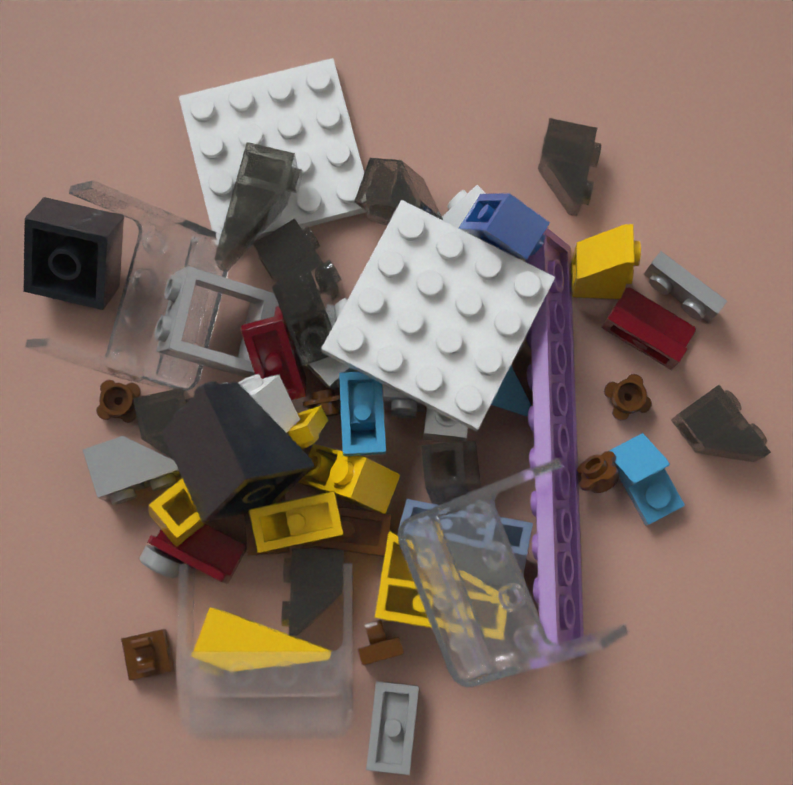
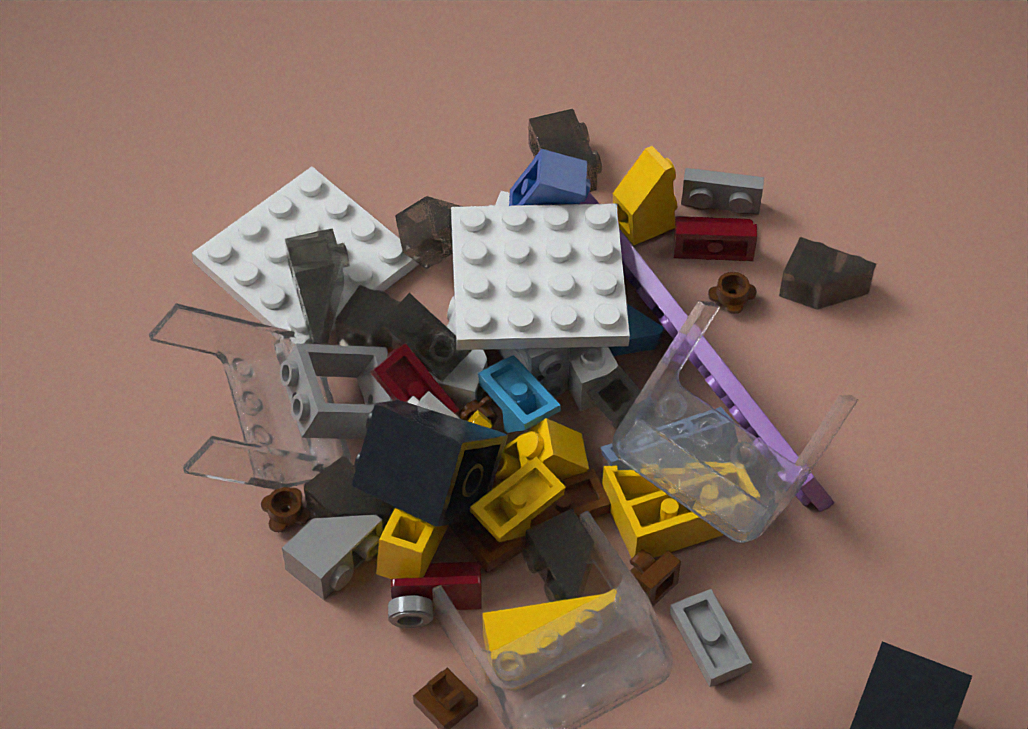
camera: 30 degrees left, 25 degrees down
black brick [23,197,124,310] -> none
reddish brown plate [577,451,619,493] -> none
dark azure slope [609,433,685,526] -> none

